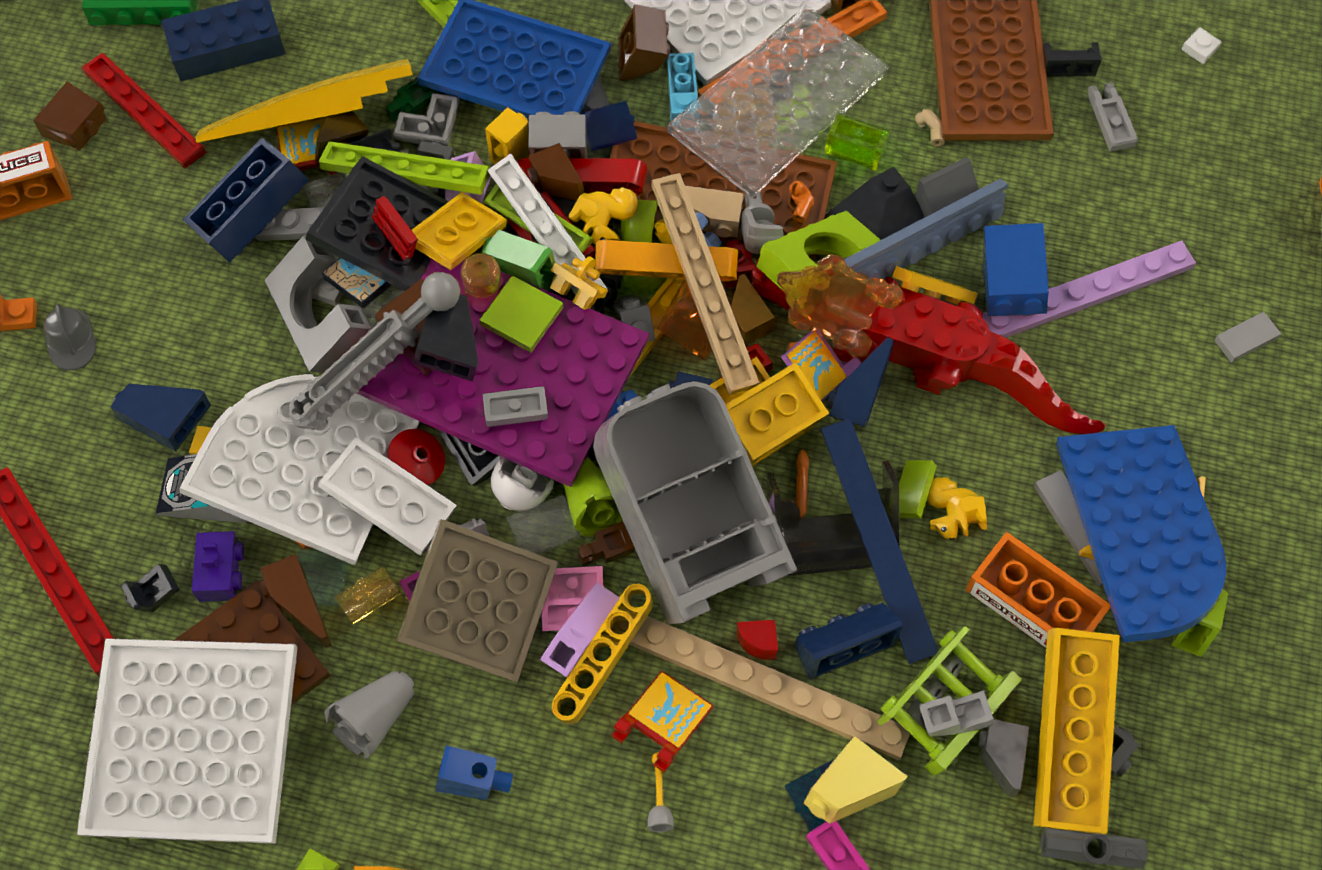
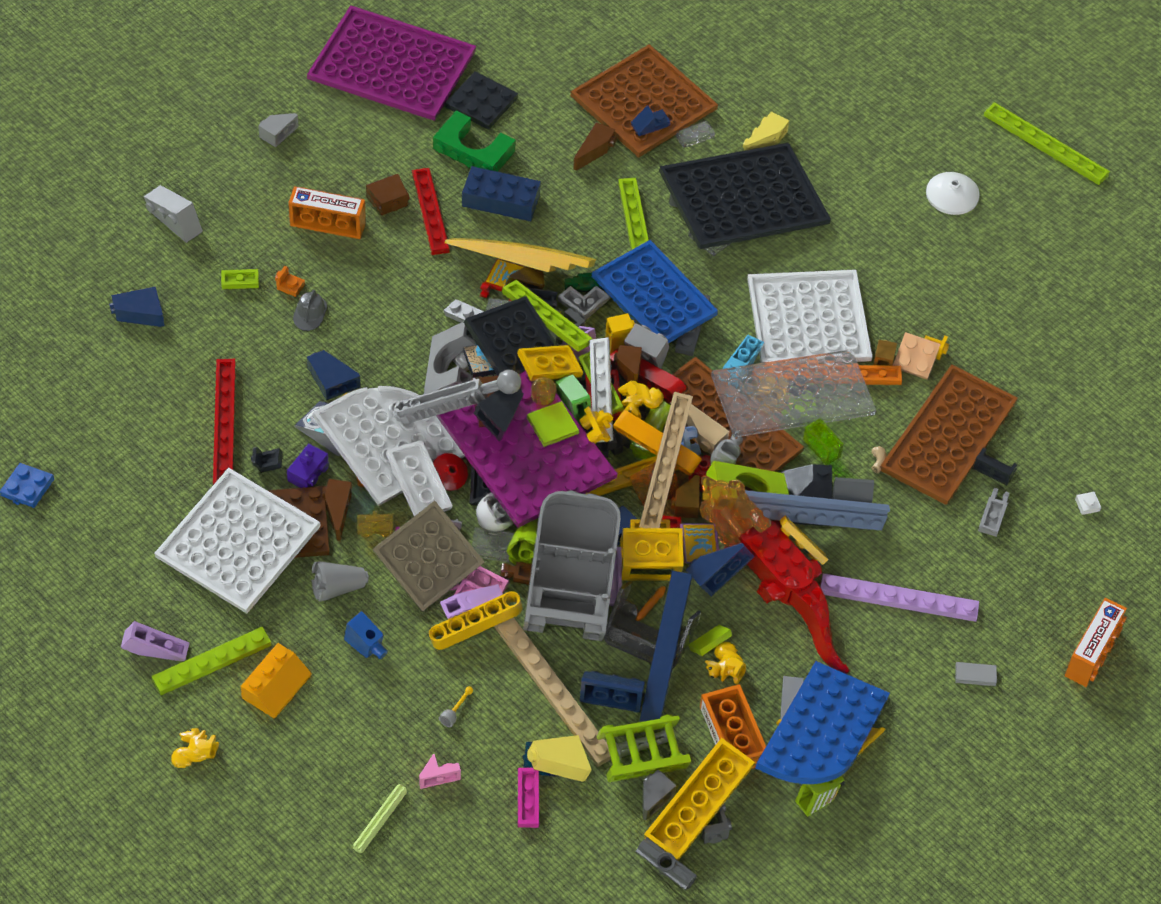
camera: 30 degrees right, 10 degrees down
dark blue brick [183,138,309,263] -> none
red tile [372,196,418,260] -> none
light grey plate [482,386,548,427] -> none
clear blue piece [580,101,638,151] -> none
flag [611,670,714,773] -> none
dark grey bracket [612,295,656,341] -> none
reddish brown slope [618,4,670,81] -> none
red brick [736,620,778,660] -> none
orange arm [789,181,814,223] -> none
light grey slope [919,691,995,737] -> none
blue slope [982,223,1049,316] -> none

